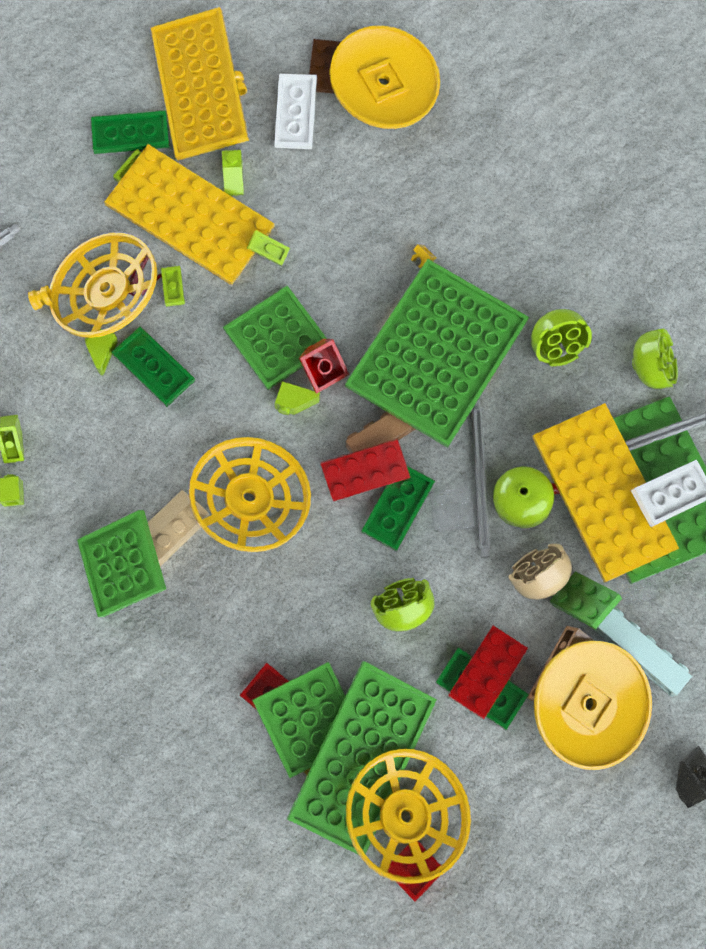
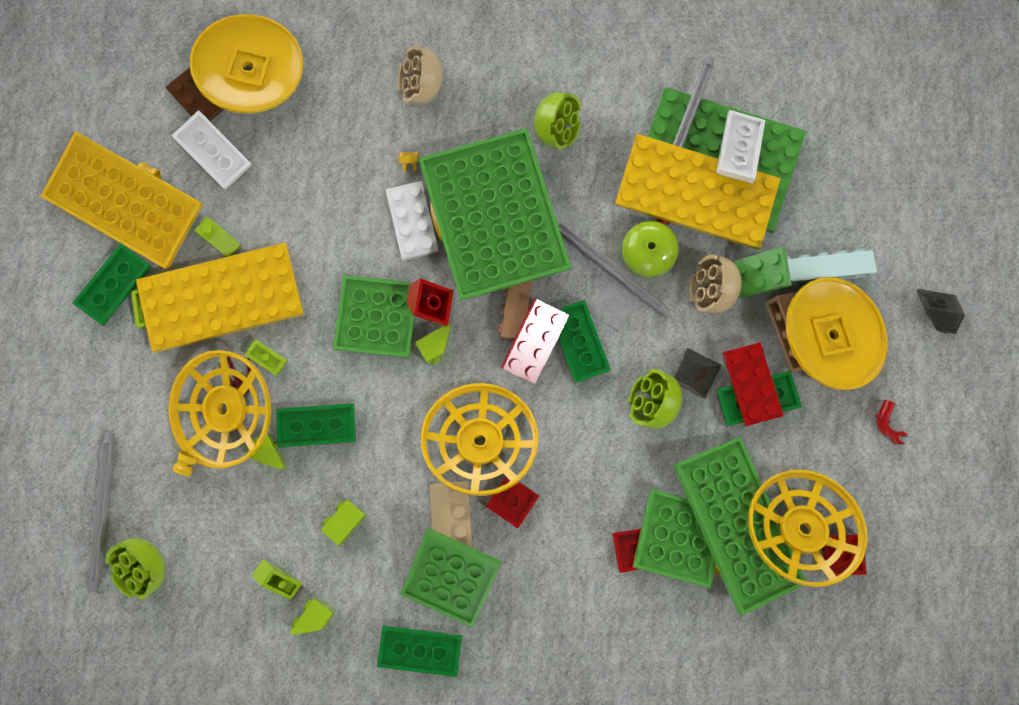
camera: 45 degrees left, 5 degrees up
lime plate [247,230,290,266] -> none
lime cylinder [632,328,678,389] -> none
none -> lime brick [321,499,367,546]
none -> green plate [377,625,462,677]
none -> white plate [386,181,439,261]
none -> tan cylinder [398,45,443,104]
none -> red plate [485,476,539,529]
none -> clear smoke slope [673,348,722,399]
none -> red piece [875,400,908,445]

